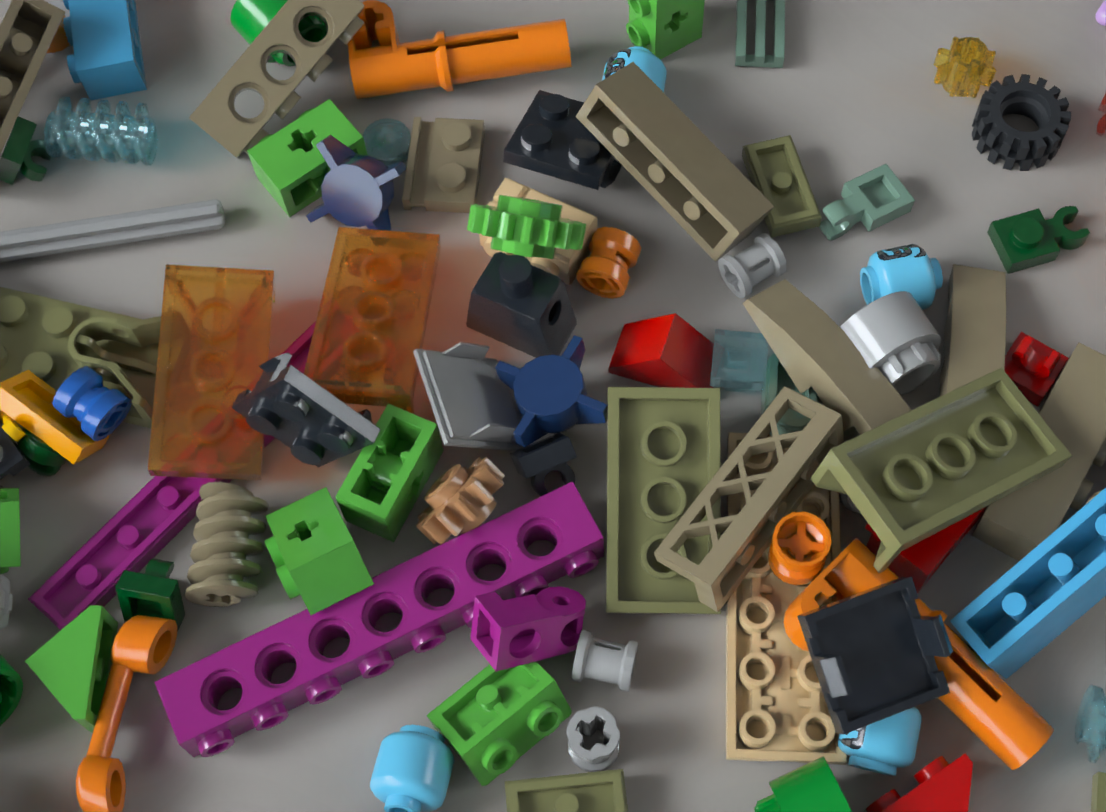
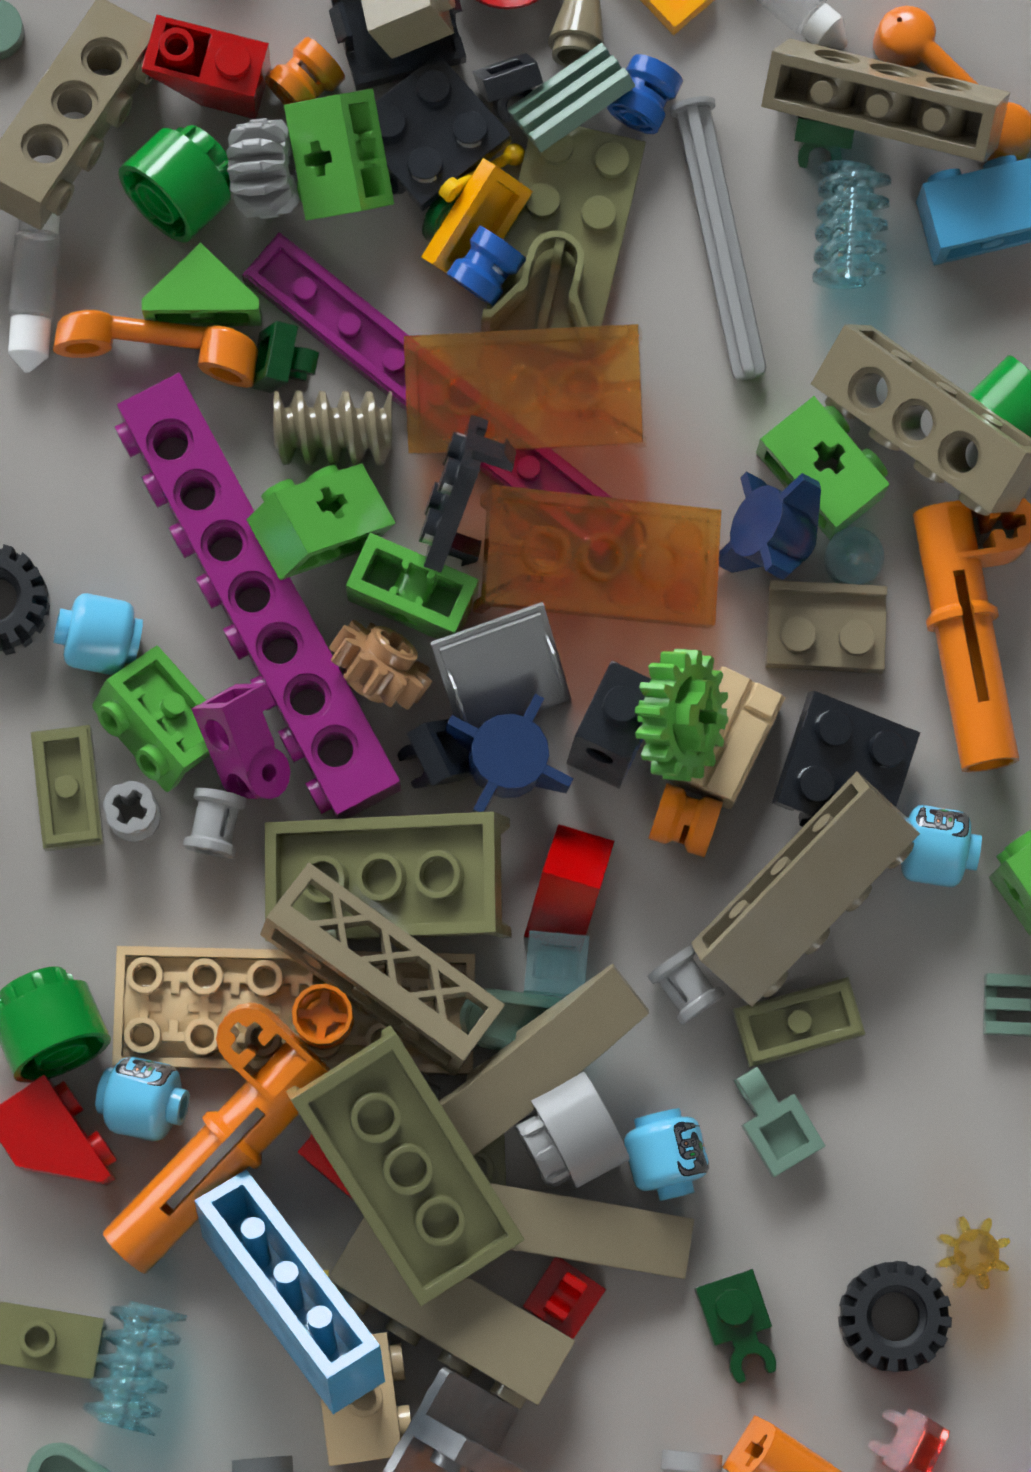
camera: 80 degrees right, 15 degrees up
black piece [797,576,953,735] -> none

